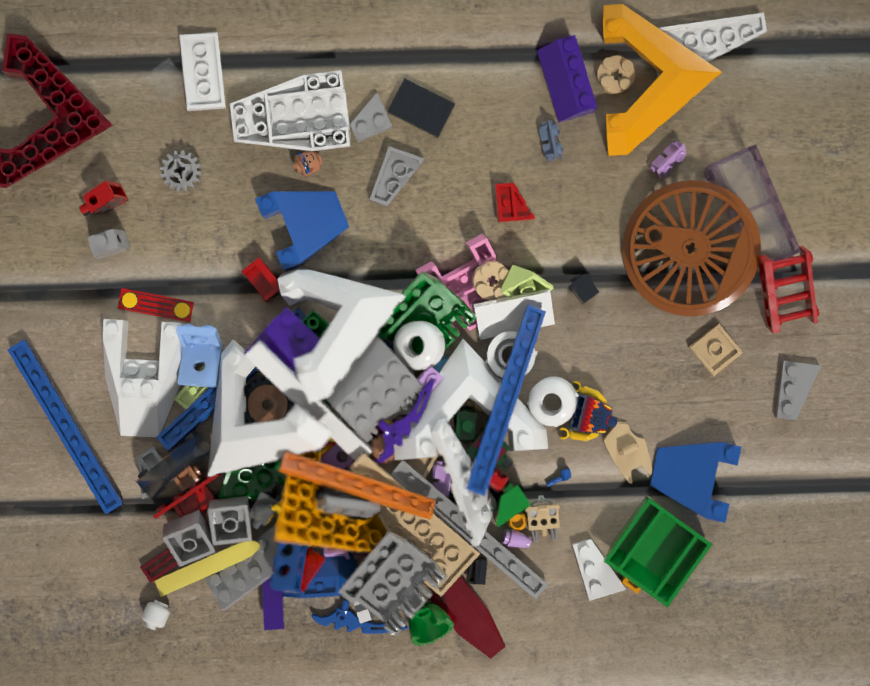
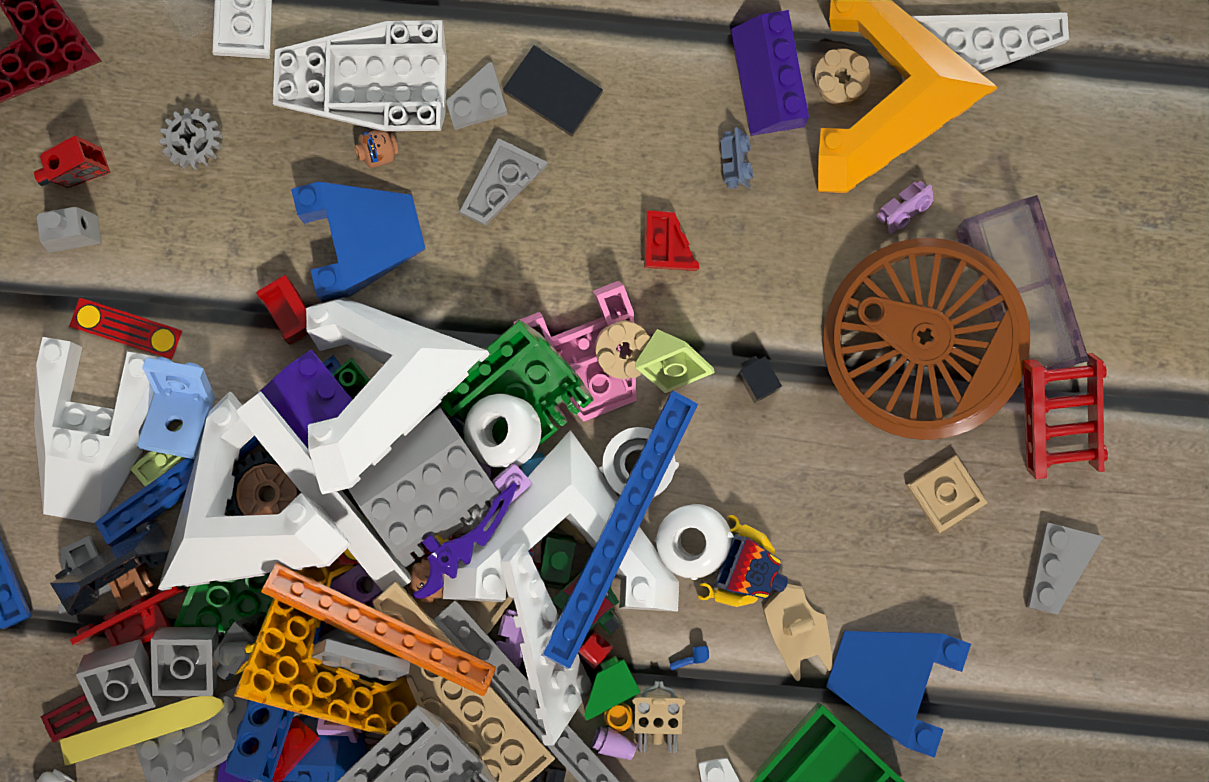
camera: 10 degrees right, 5 degrees down
white tile [473,289,555,340] -> none

